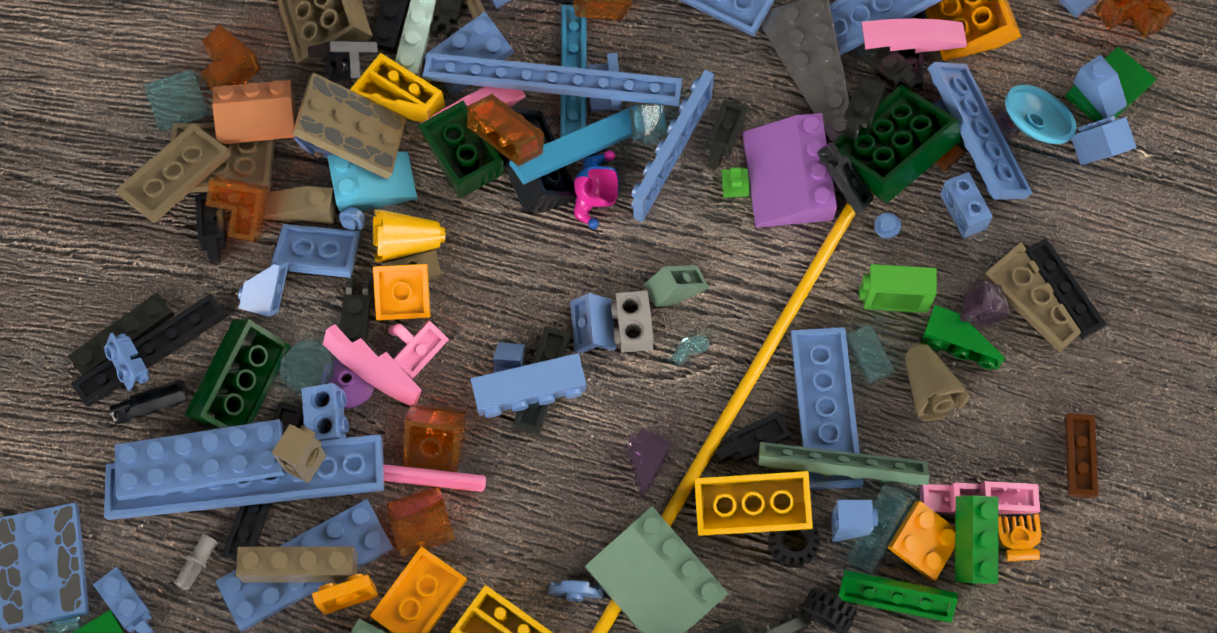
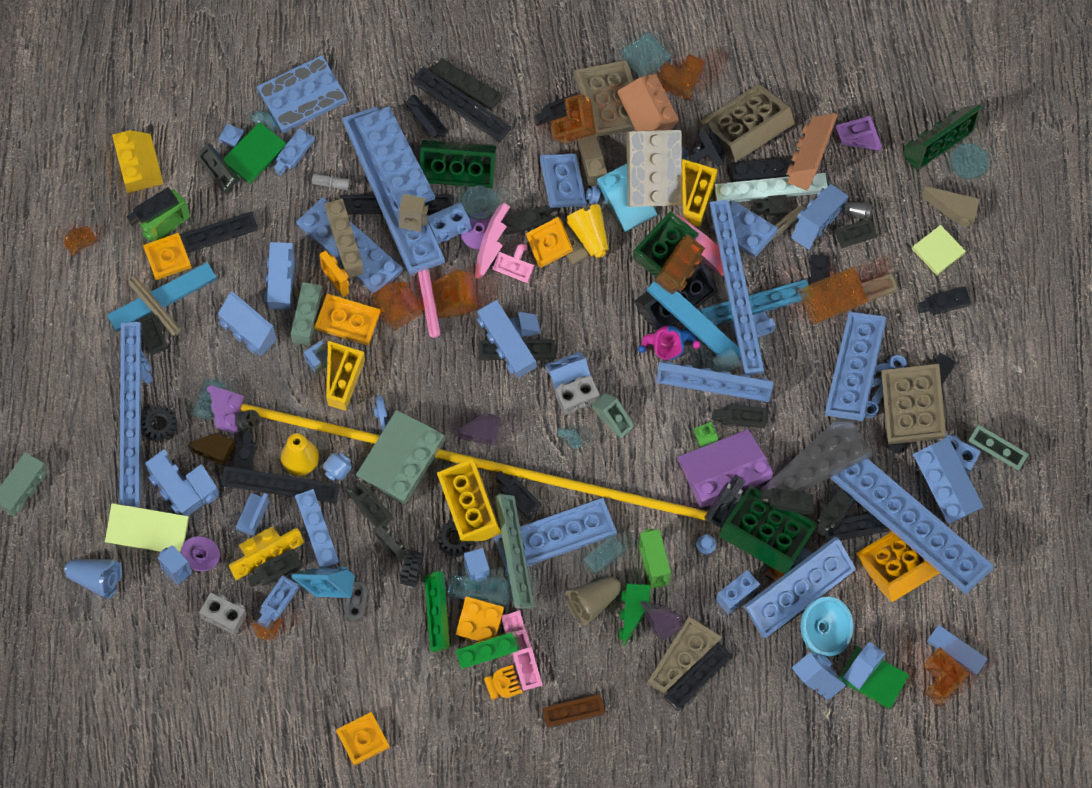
camera: 70 degrees right, 0 degrees up
medium blue hinge [105,332,149,391] -> none
dark tan plate [116,123,231,223] -> none
slope [238,260,289,317] -> none
bright pink slope [862,19,967,53] -> none

